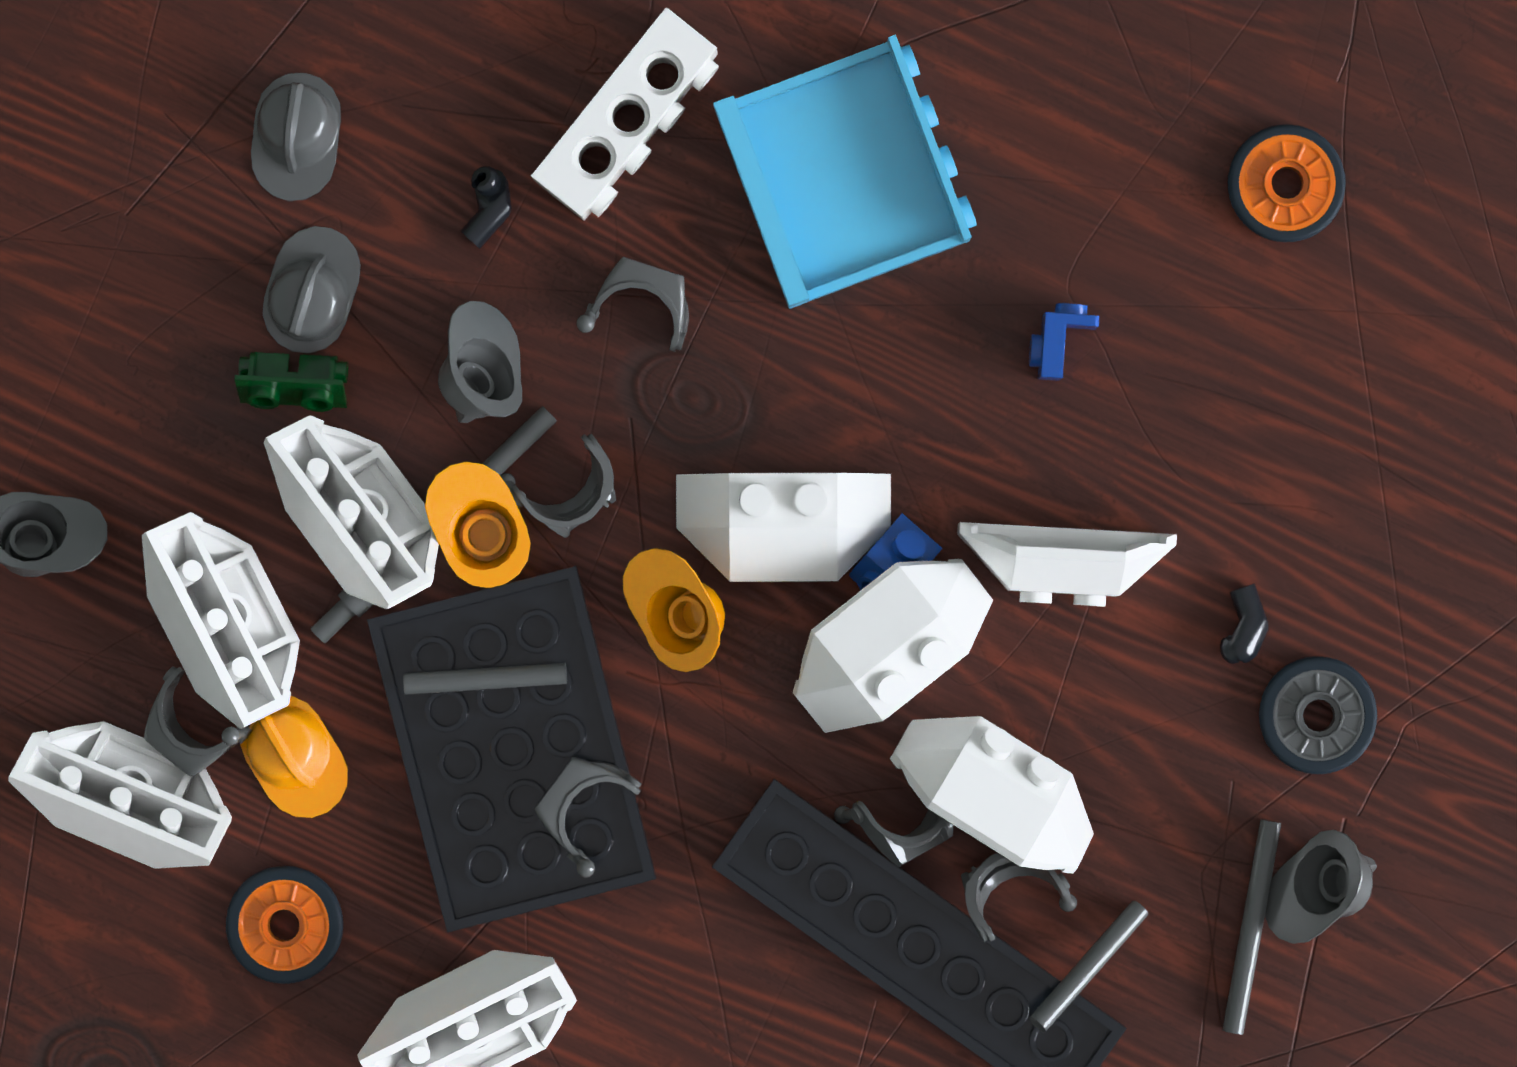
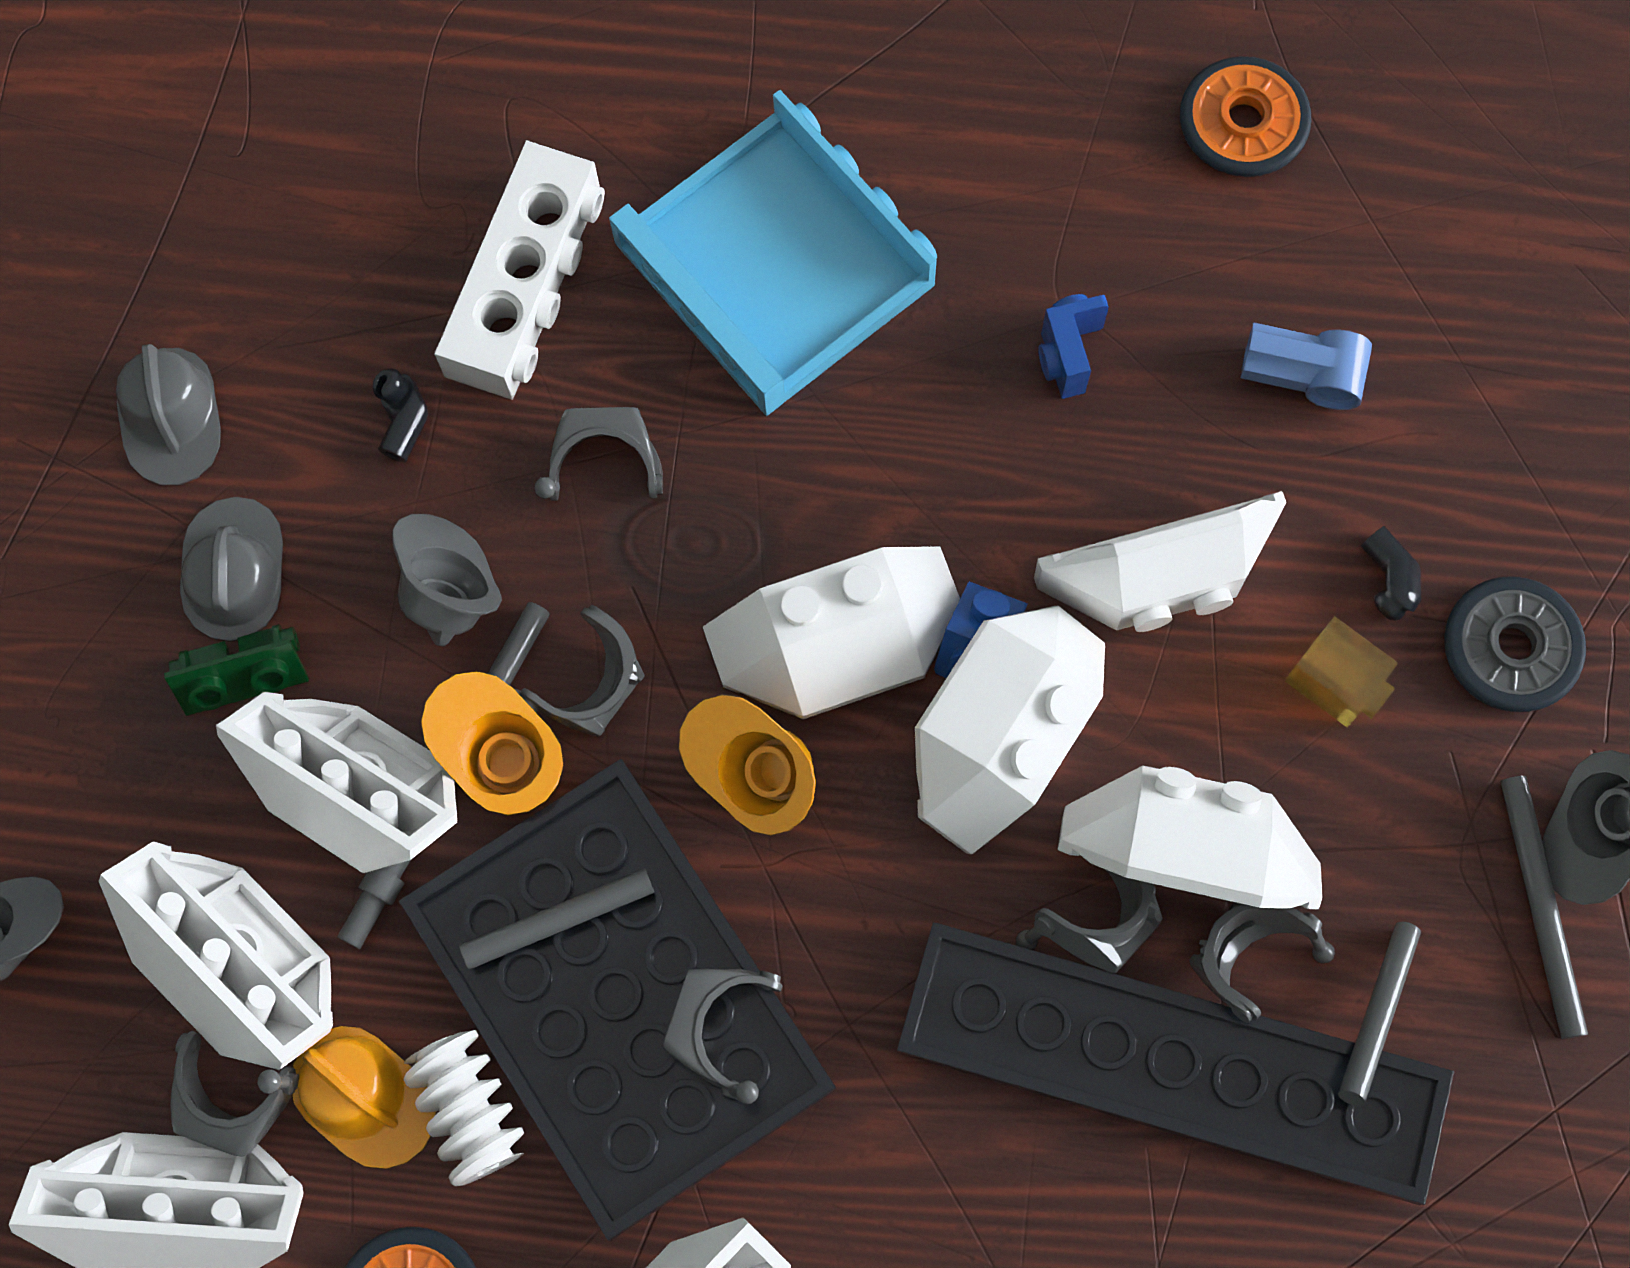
camera: 10 degrees left, 15 degrees down
none -> white piece [404,1030,524,1186]
none -> medium blue piece [1240,323,1372,410]
none -> clear yellow brick [1285,616,1398,727]

